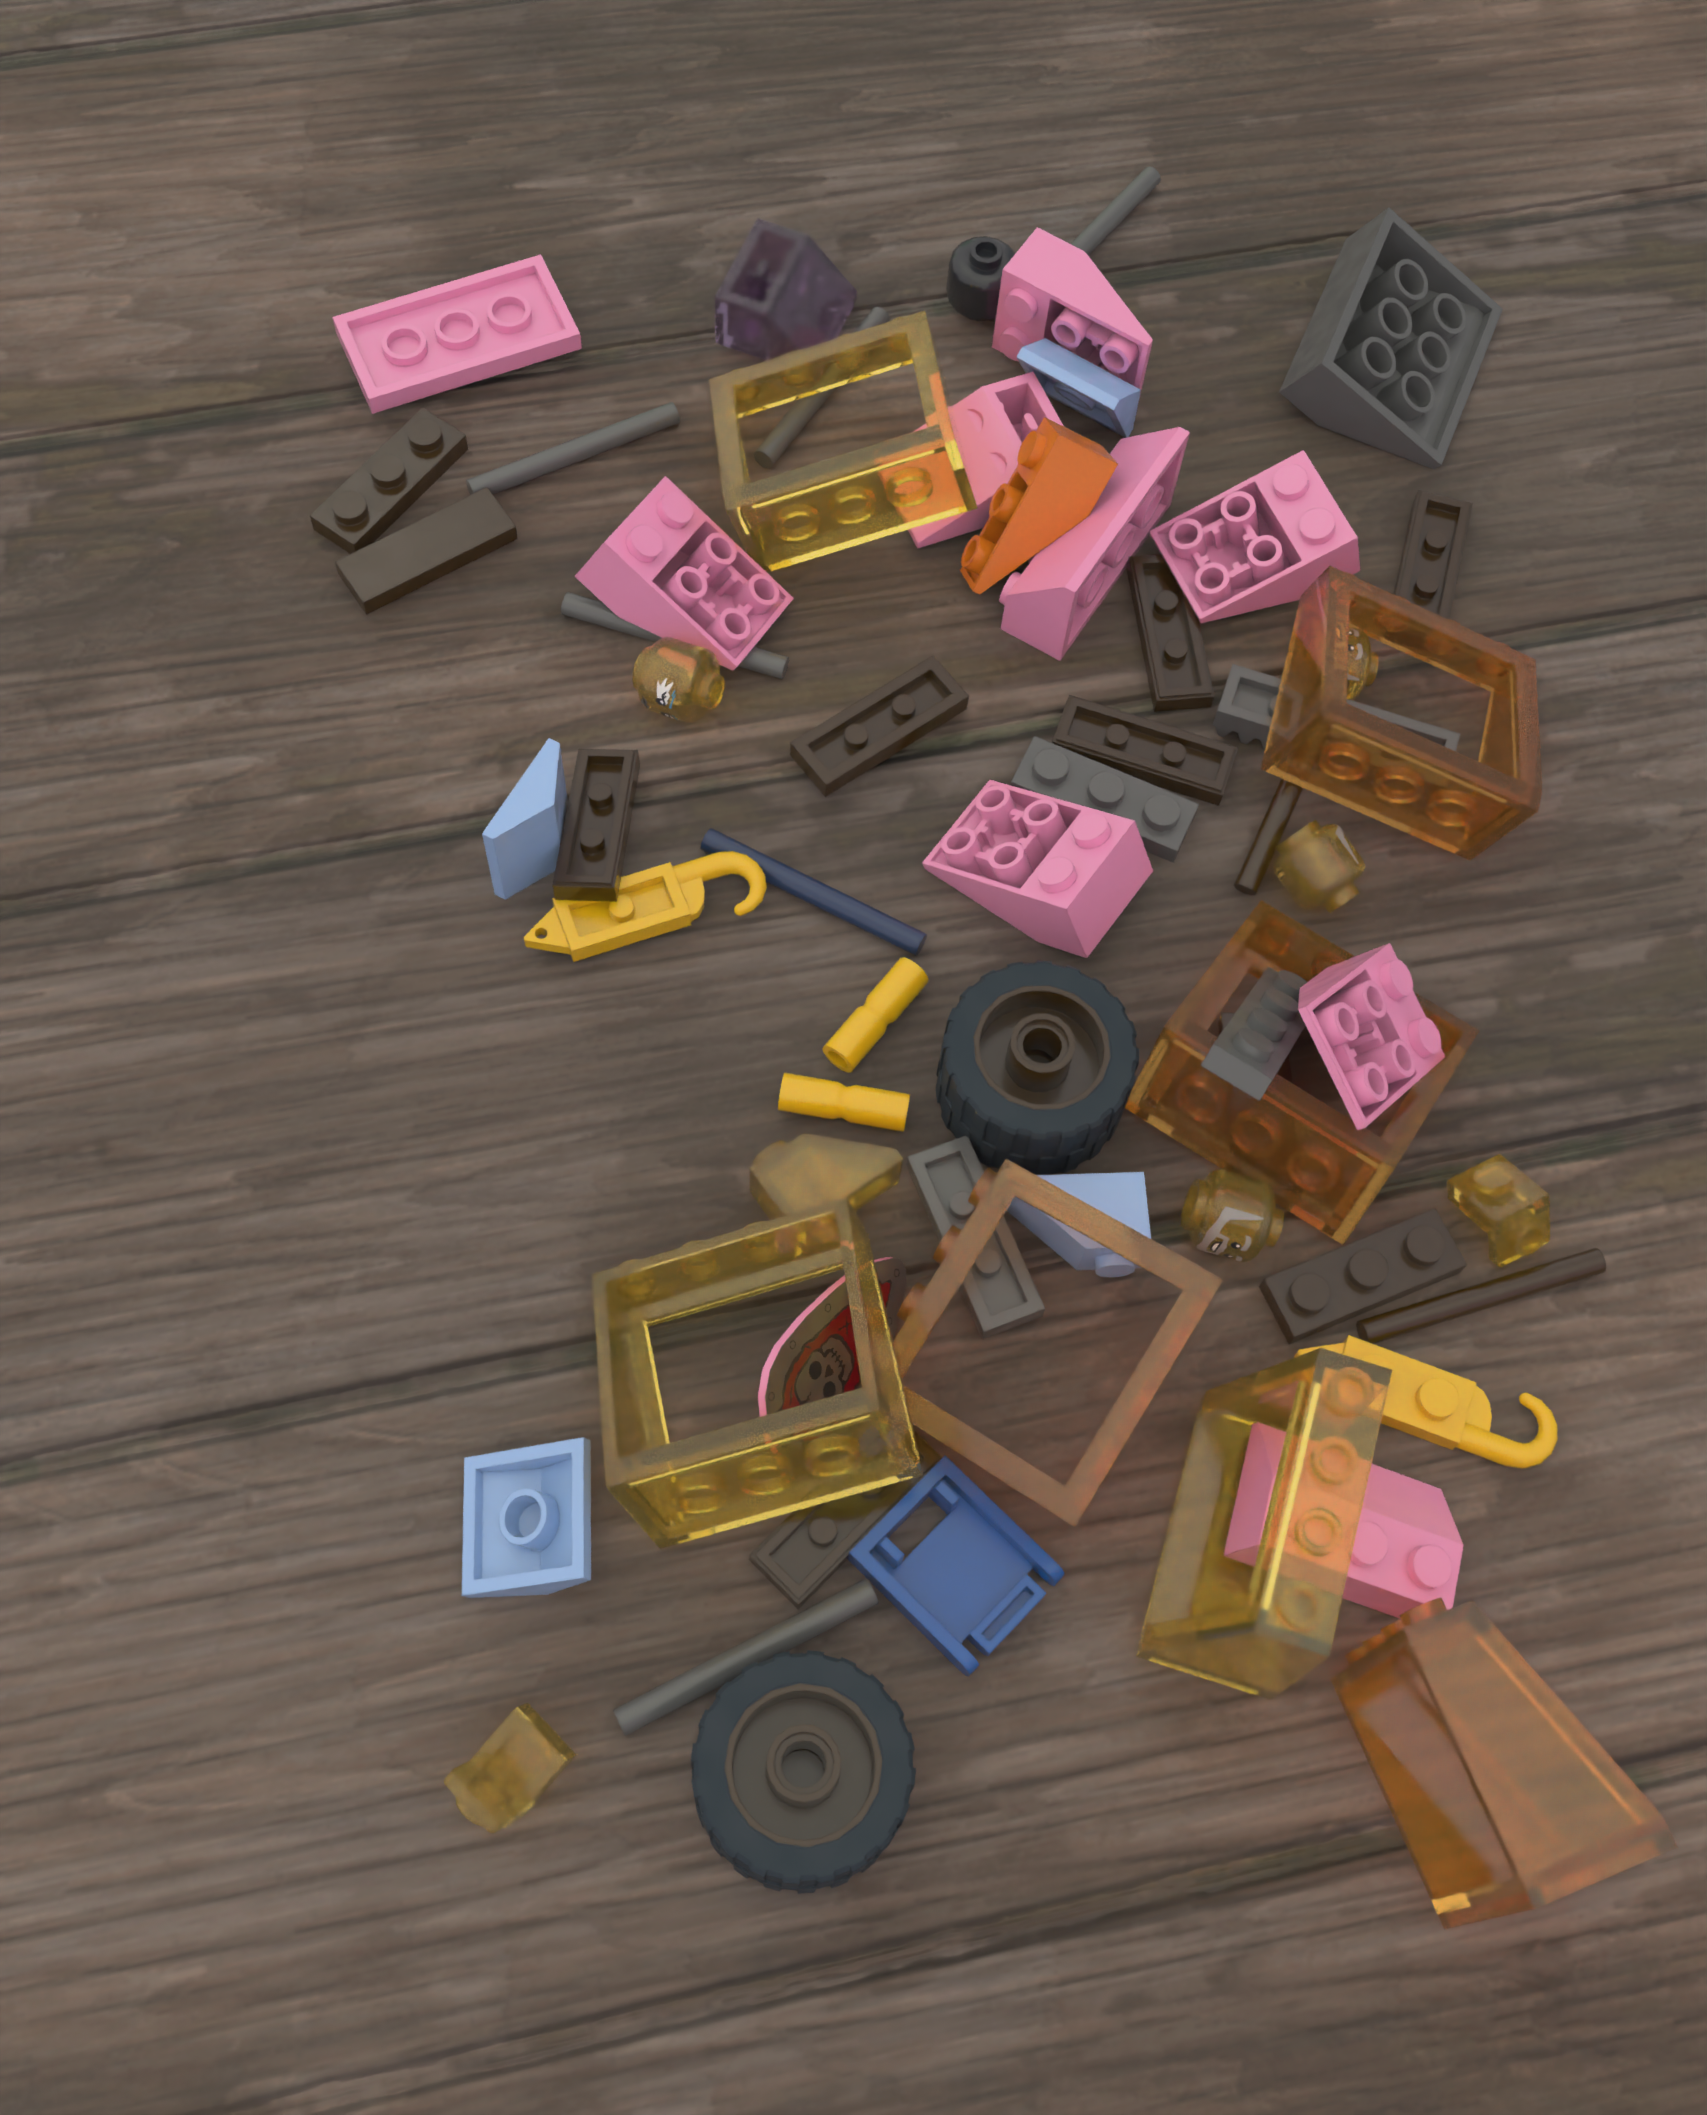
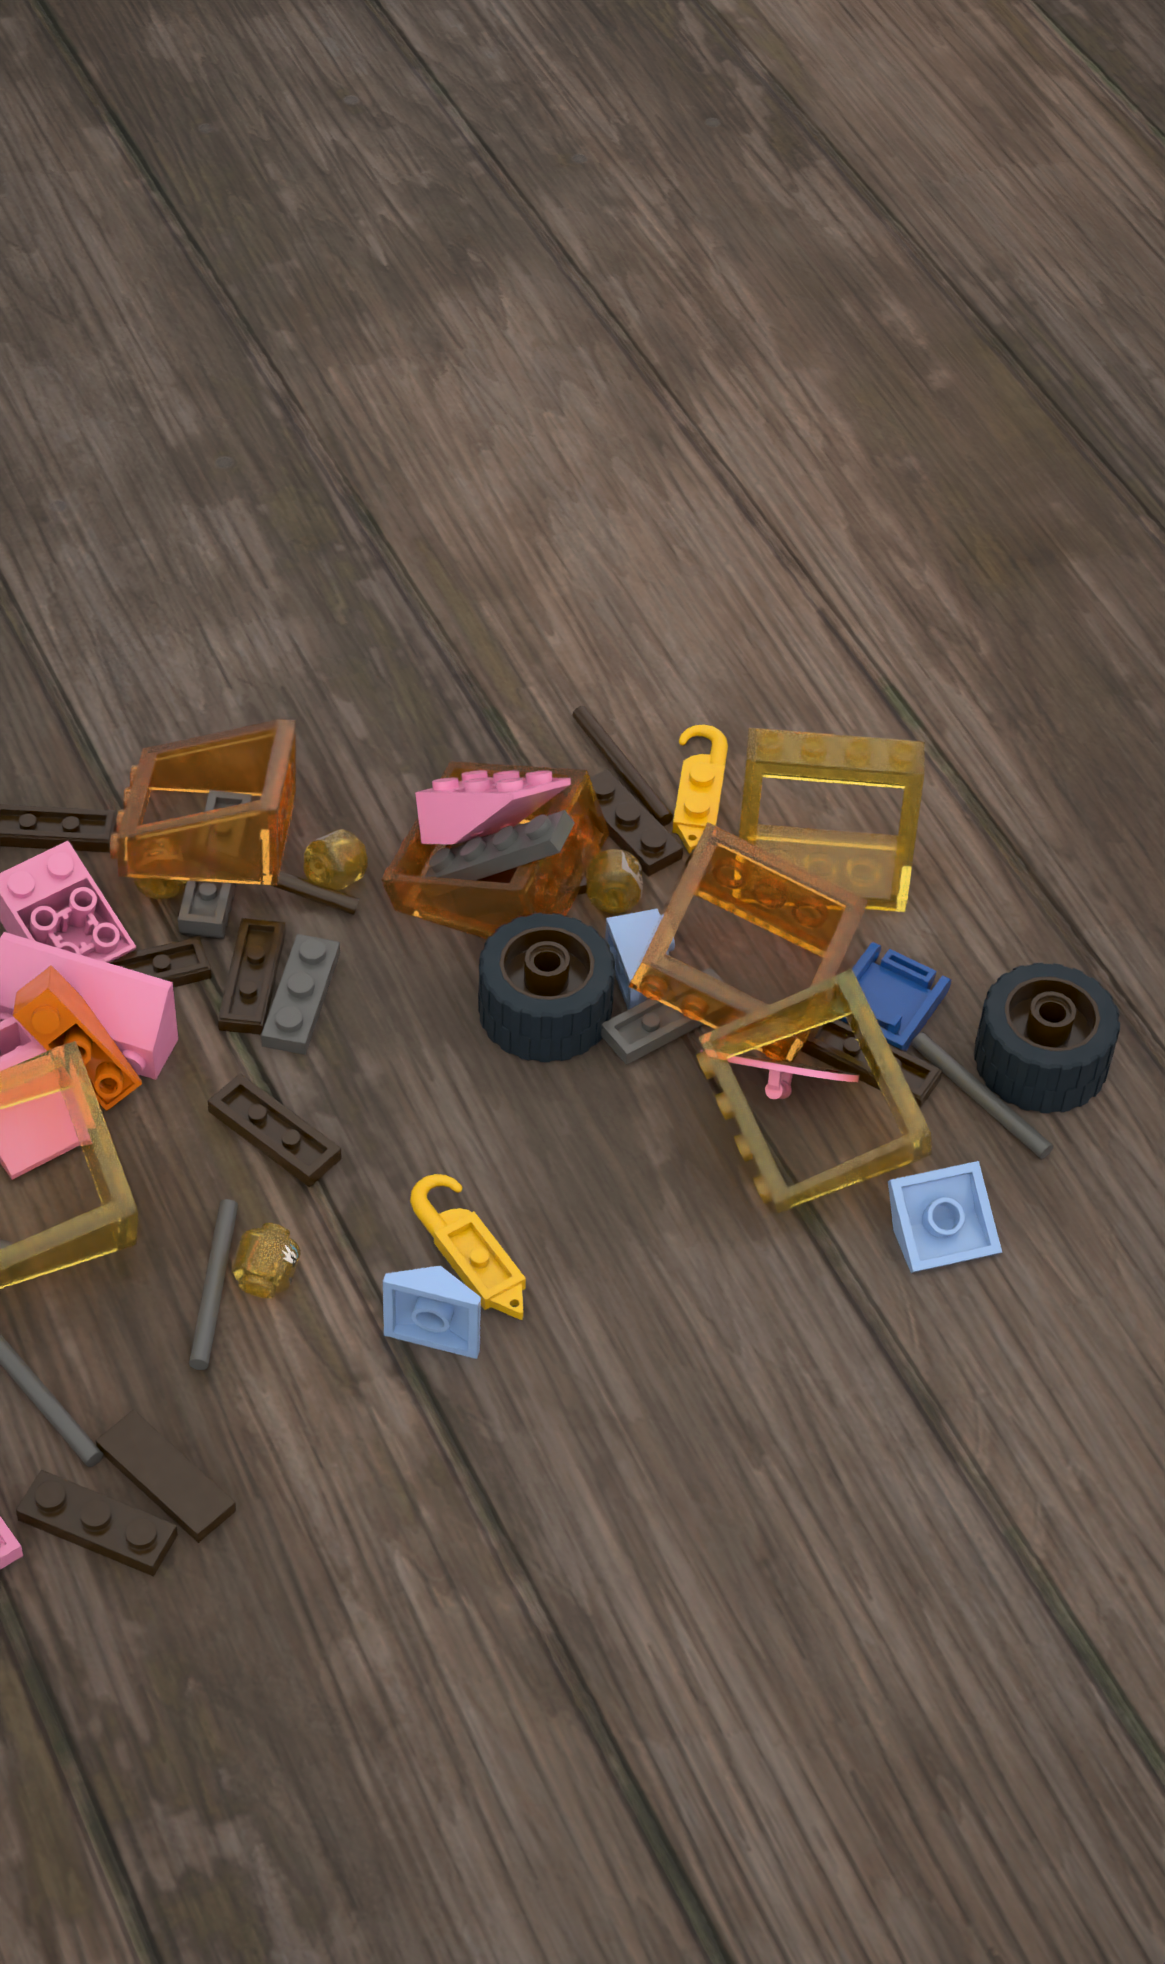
camera: 100 degrees left, 15 degrees down
clear yellow bracket [444,1703,576,1834] -> none
dark brown tile [552,749,640,902] -> none
bright pink slope [575,476,794,671] -> none
dark blue bar [700,828,927,956] -> none
clear yellow slope [750,1133,903,1252] -> none
yellow piece [778,1072,910,1132] -> none
yellow piece [822,957,929,1073] -> none
bright pink slope [922,780,1153,958] -> none
bright pink slope [1224,1422,1464,1622] -> none
clear orange windscreen [1330,1597,1678,1930] -> none
clear yellow bracket [1447,1154,1550,1267] -> none

